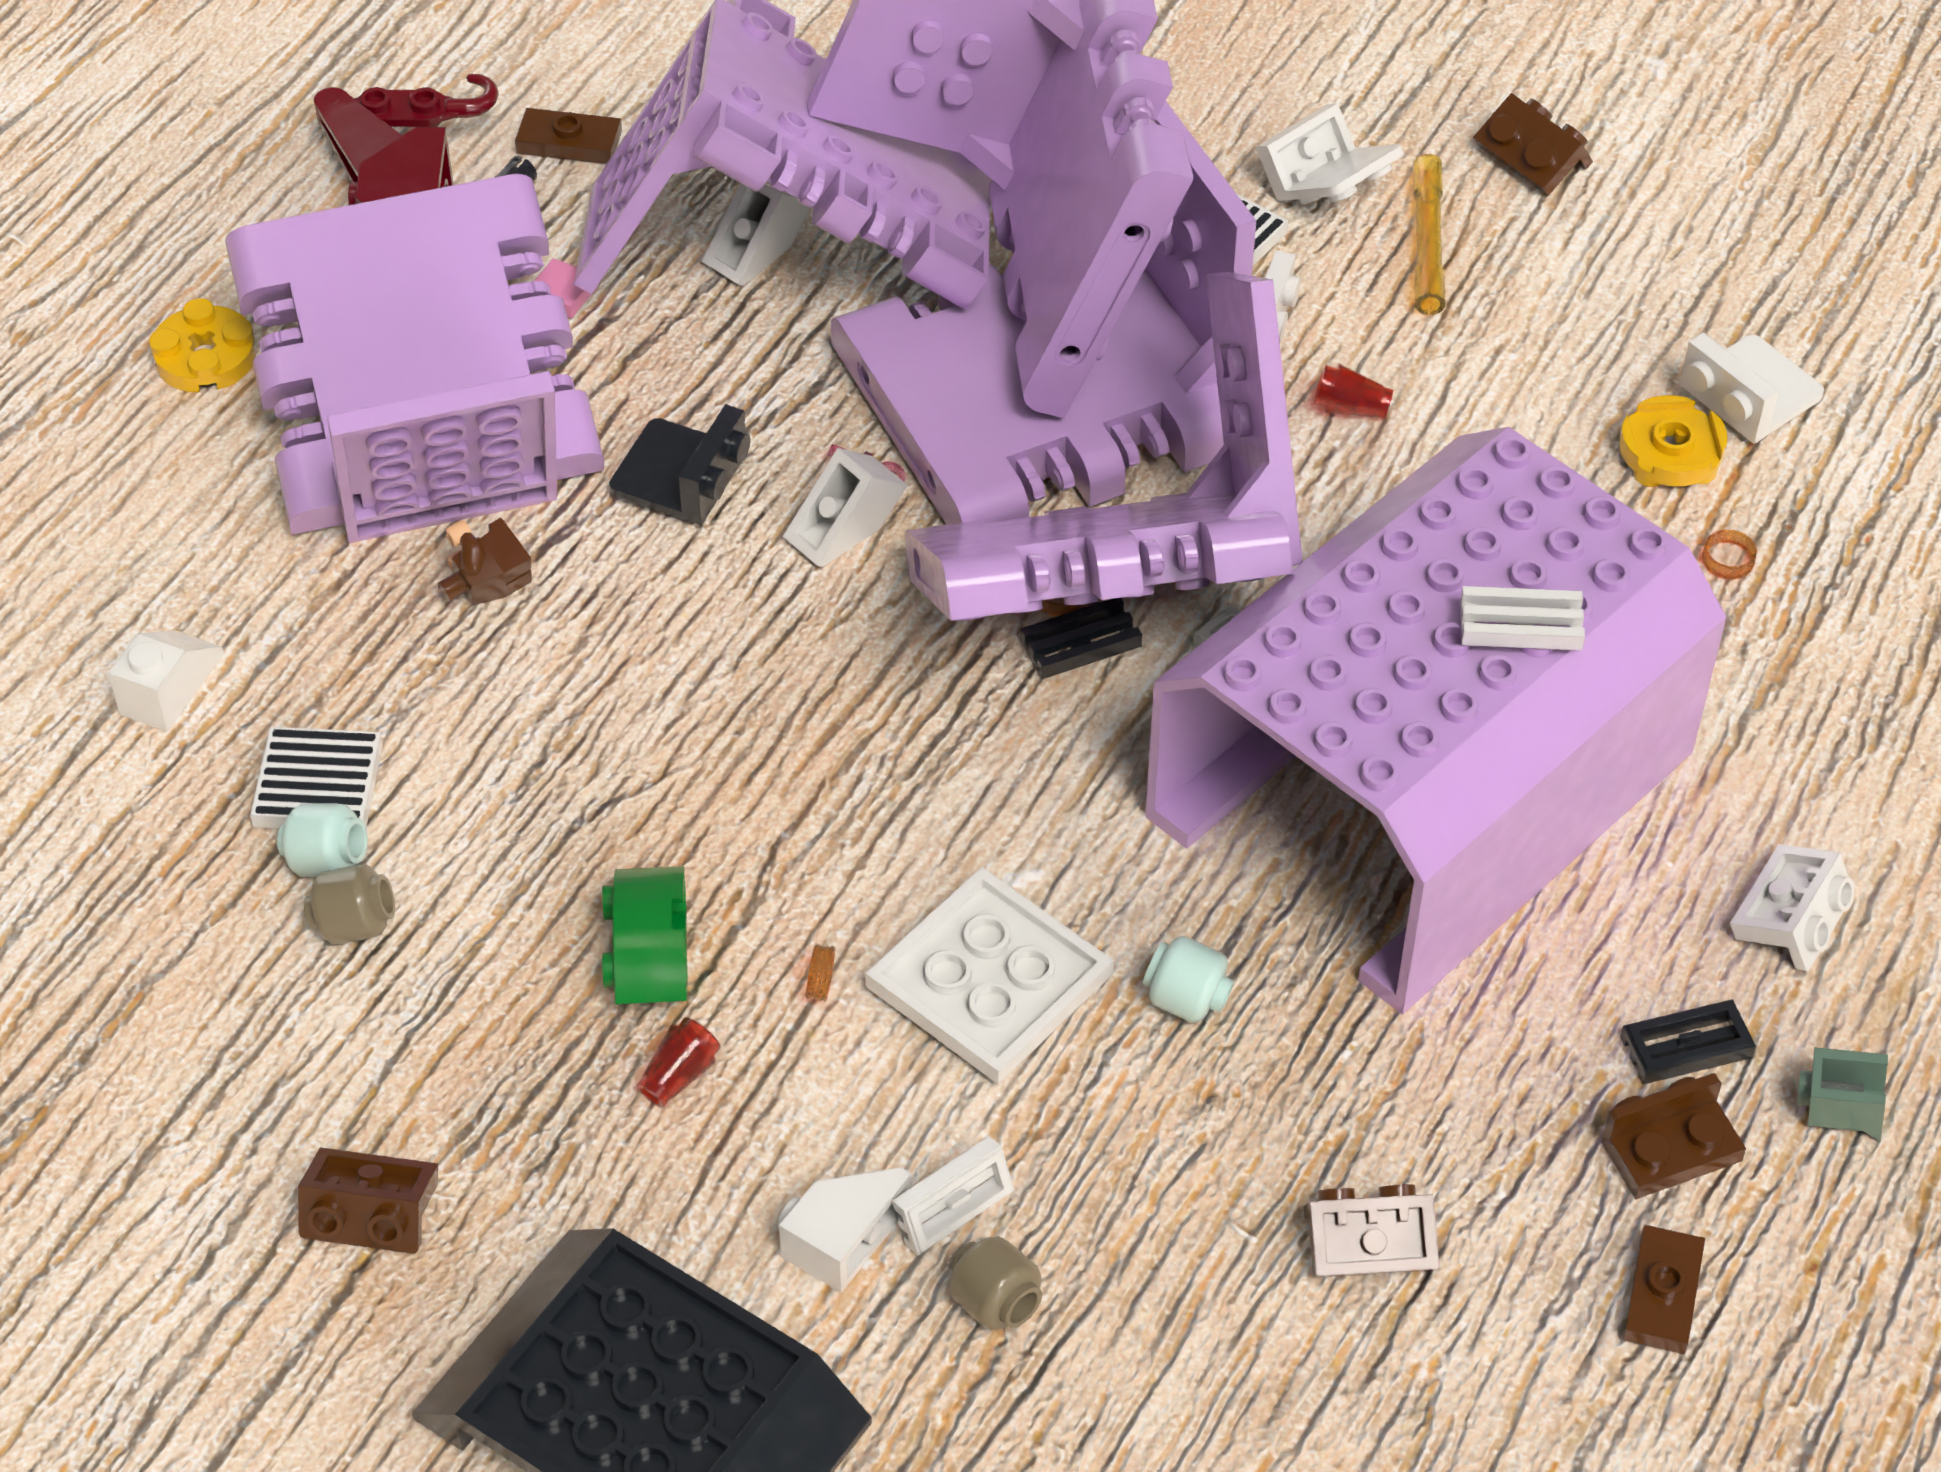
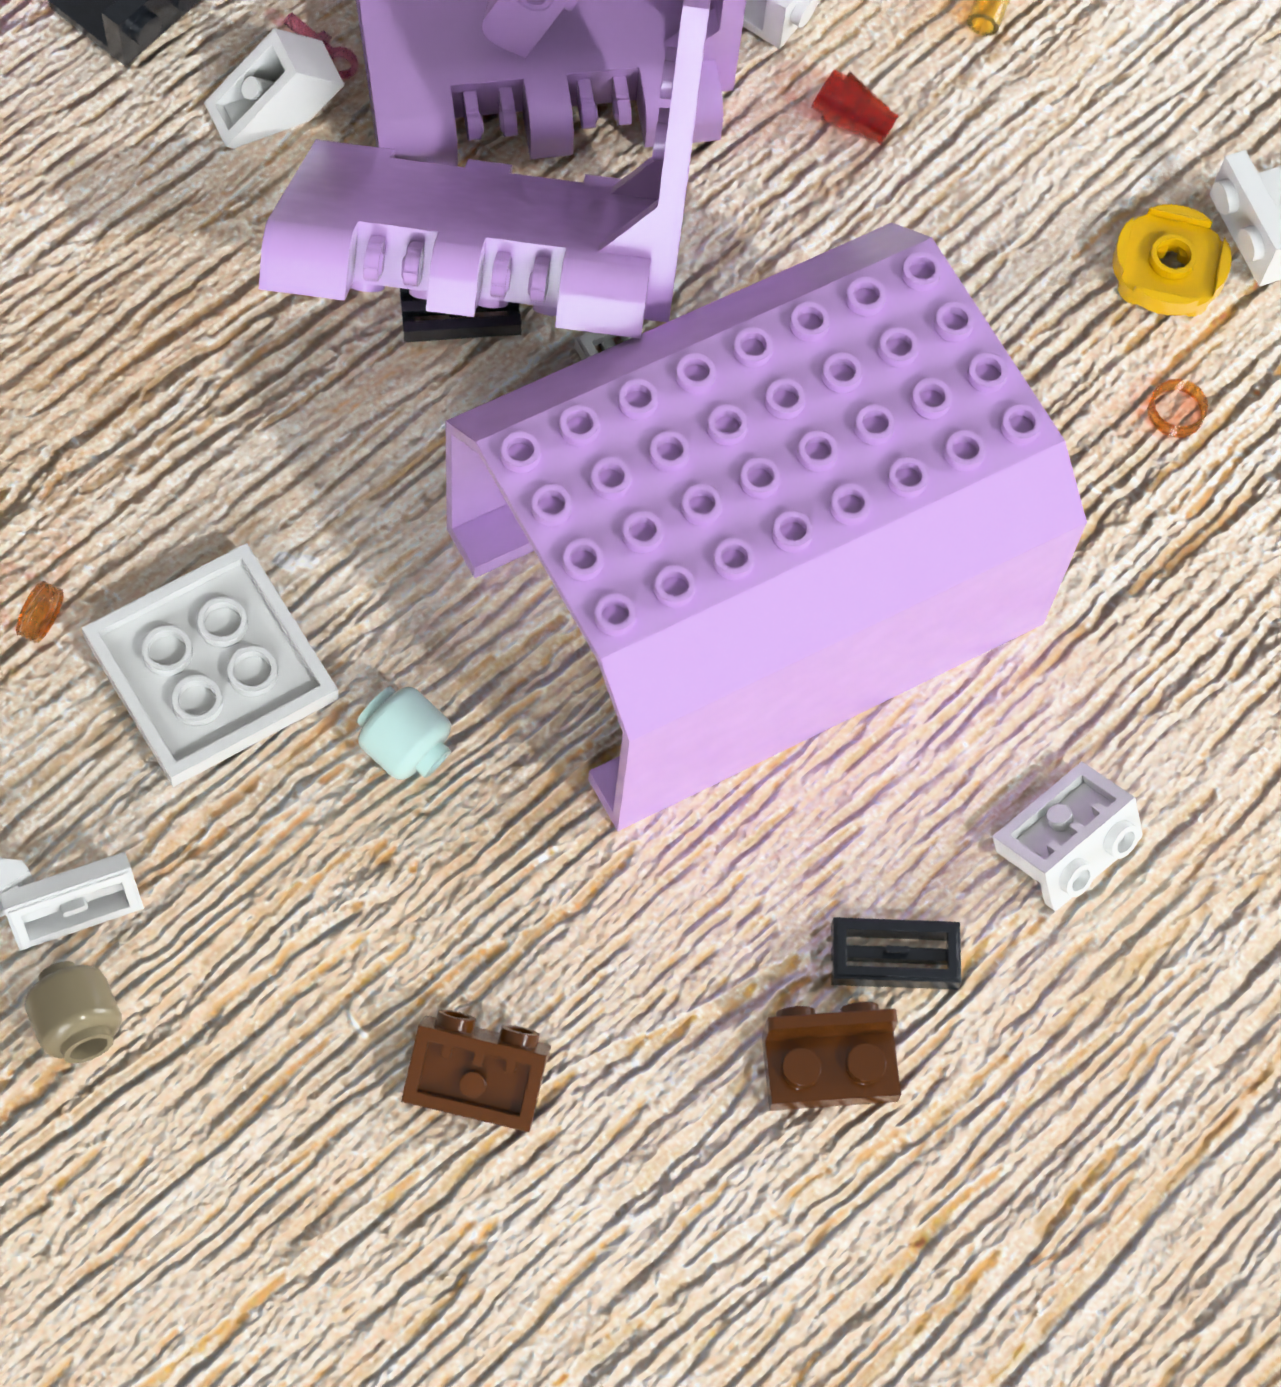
camera: 10 degrees right, 15 degrees up
white tile [1460,586,1585,650] -> none
reddish brown plate [1623,1224,1705,1354] -> none
sand green window [1797,1047,1888,1142] -> none

